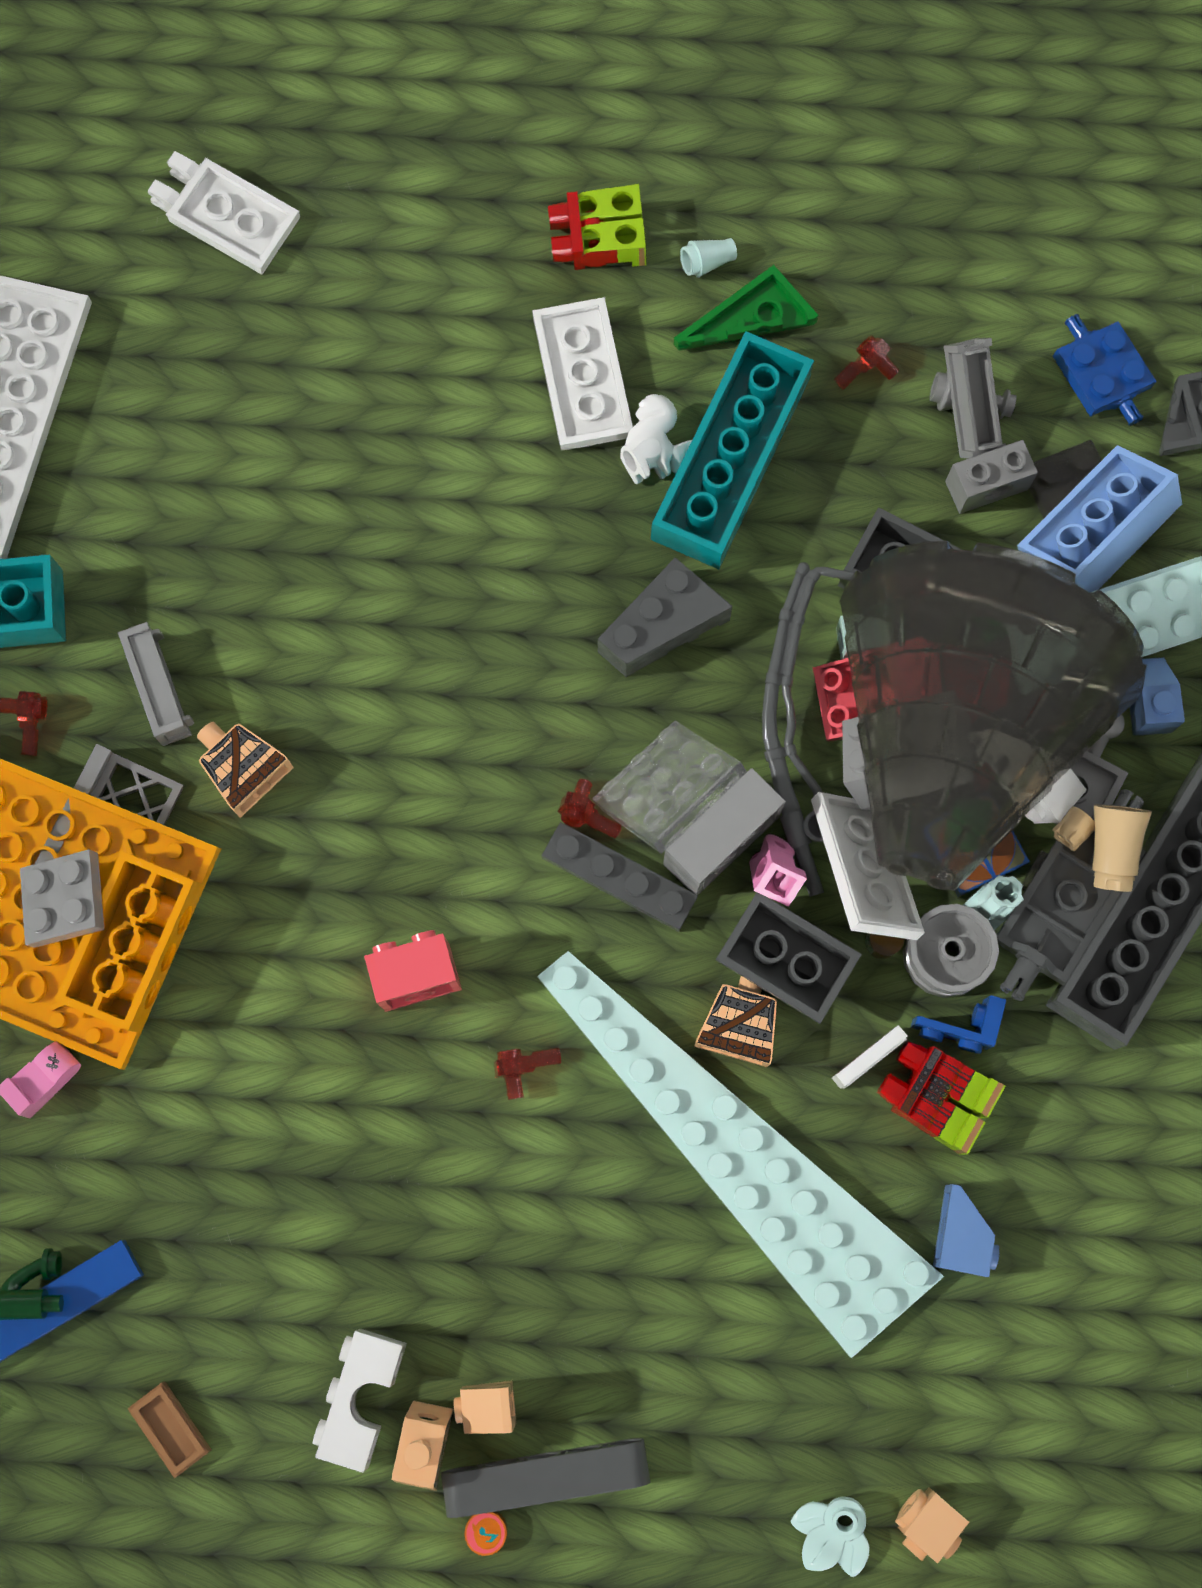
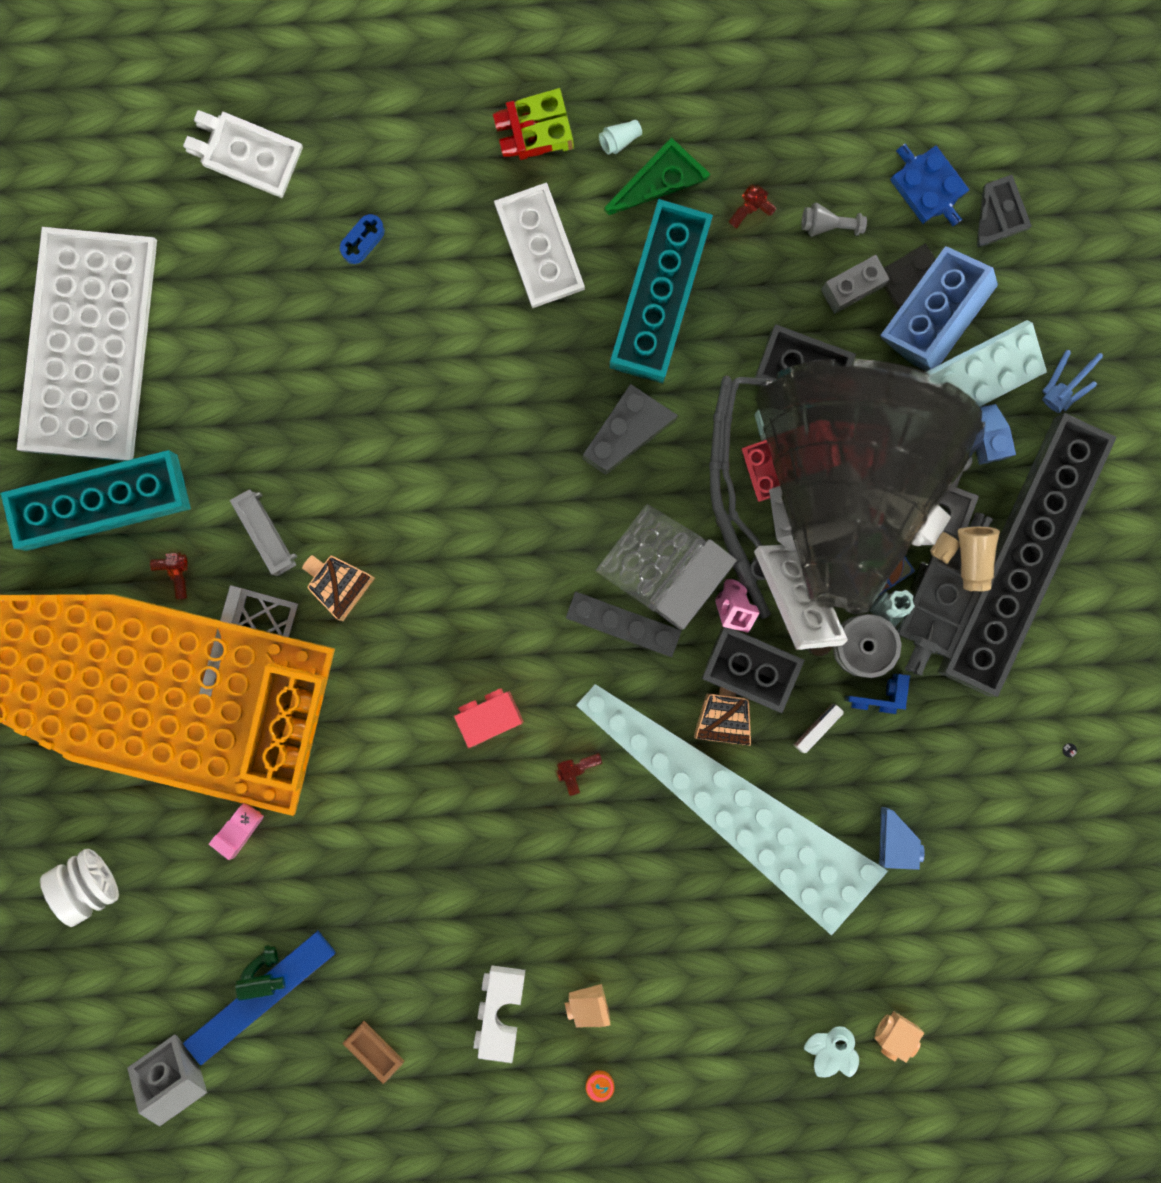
camera: 15 degrees left, 10 degrees up
light grey plate [20,849,104,948] -> none
light nougat torso [391,1400,454,1491] -> none
dark grey beam [441,1438,651,1518] -> none
clear red piece [558,779,622,839] -> none
white animal [620,394,692,484] -> none
hips [877,1041,1006,1155] -> none
light grey container [944,338,1006,459] -> none
none -> blue beam [340,214,385,264]

